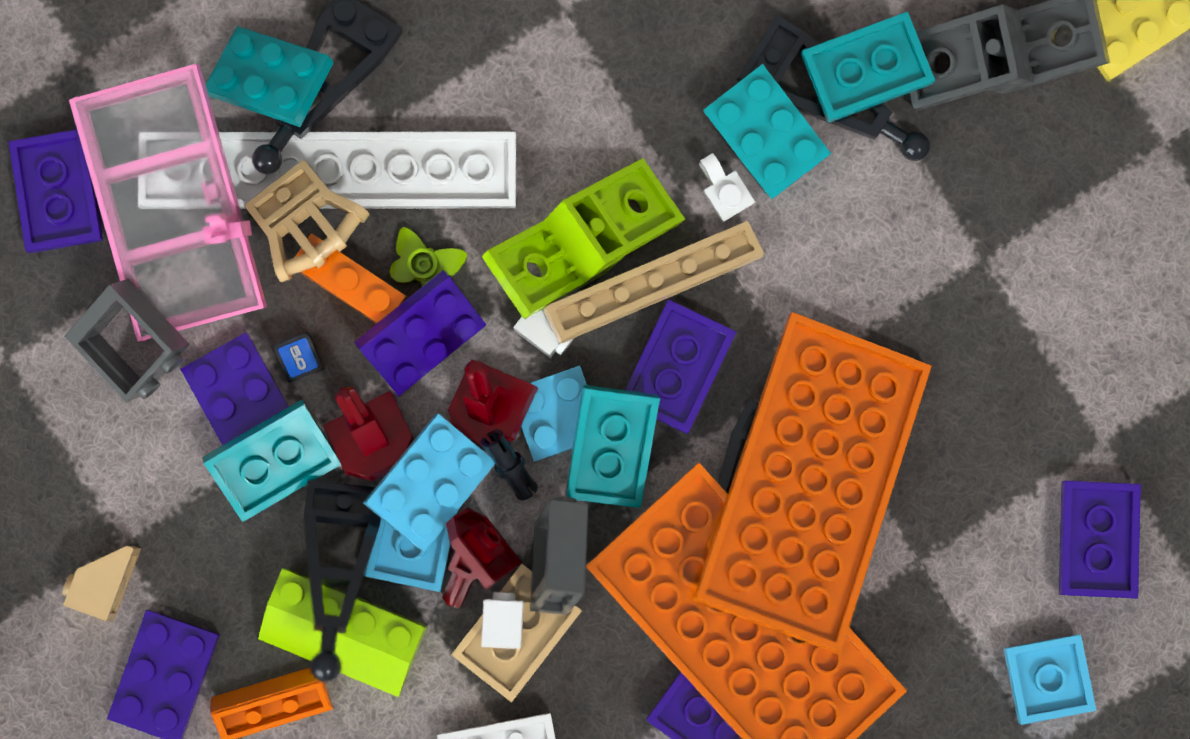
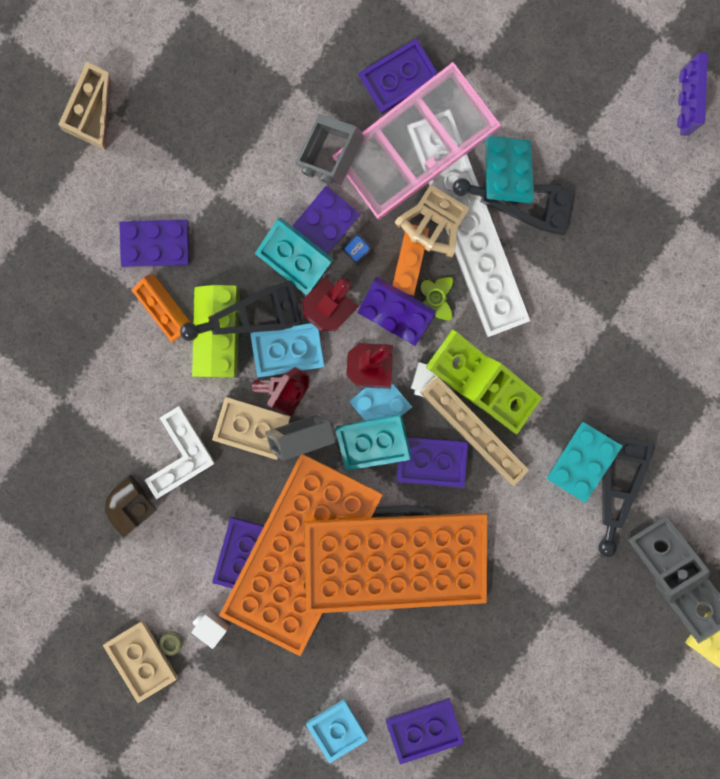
camera: 70 degrees right, 5 degrees up
tan slope [62,546,141,621] -> none
bright pink plate [203,213,252,244] -> none
medium azure plate [363,414,495,552] -> none
black pin [481,430,538,501] -> none
white brick [481,592,524,649] -> none
white plate [699,153,755,223] -> none
teal plate [801,11,935,123] -> none

